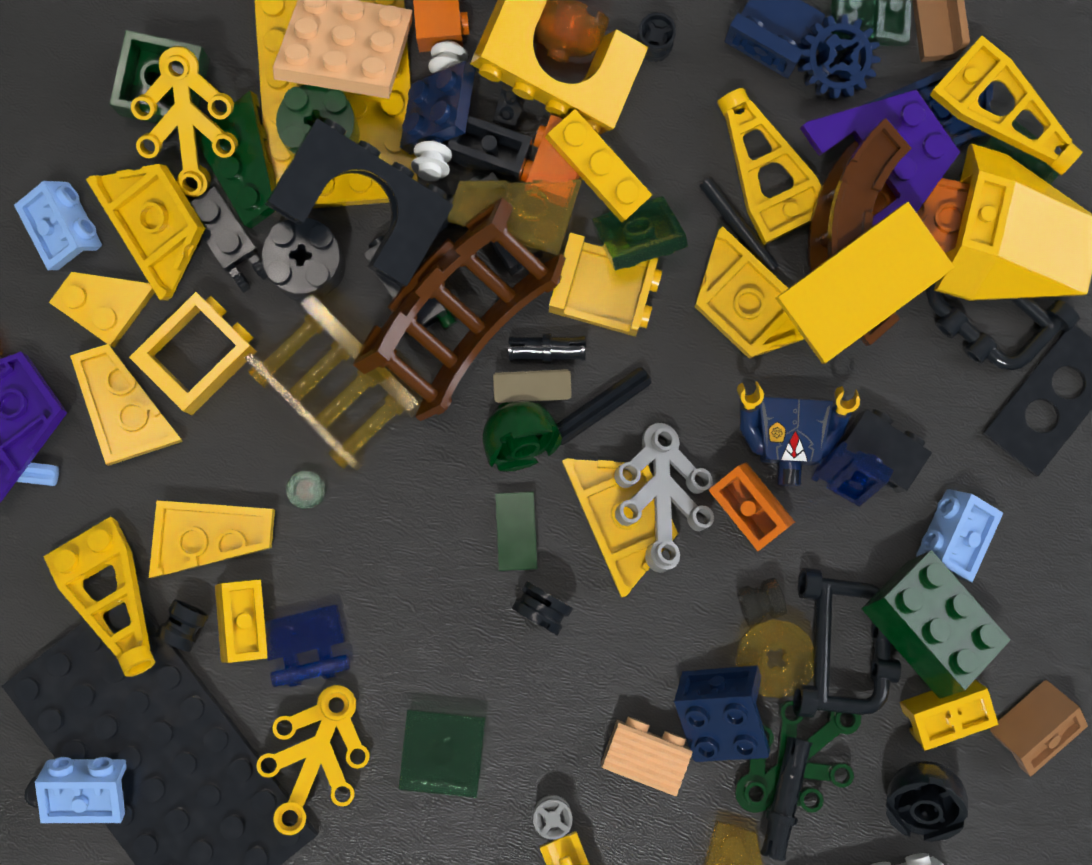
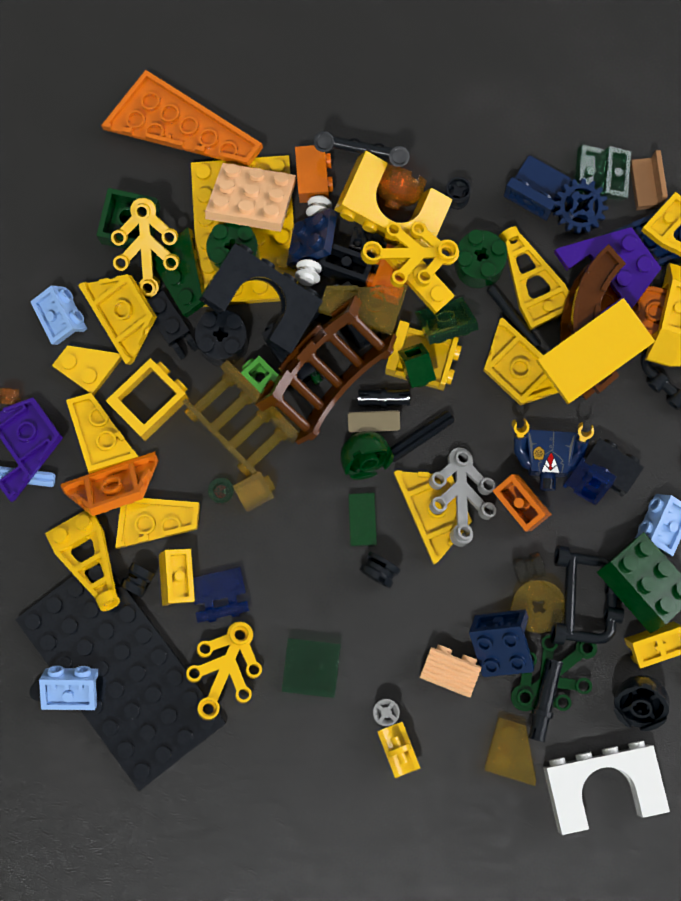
camera: 10 degrees right, 5 degrees down
none -> orange wing [60,451,158,516]
none -> clear yellow brick [233,471,275,512]
none -> bright green brick [241,356,278,395]
none -> yellow plant [361,221,459,288]
none -> dark green brick [398,343,436,388]
none -> dark green brick [454,229,507,288]

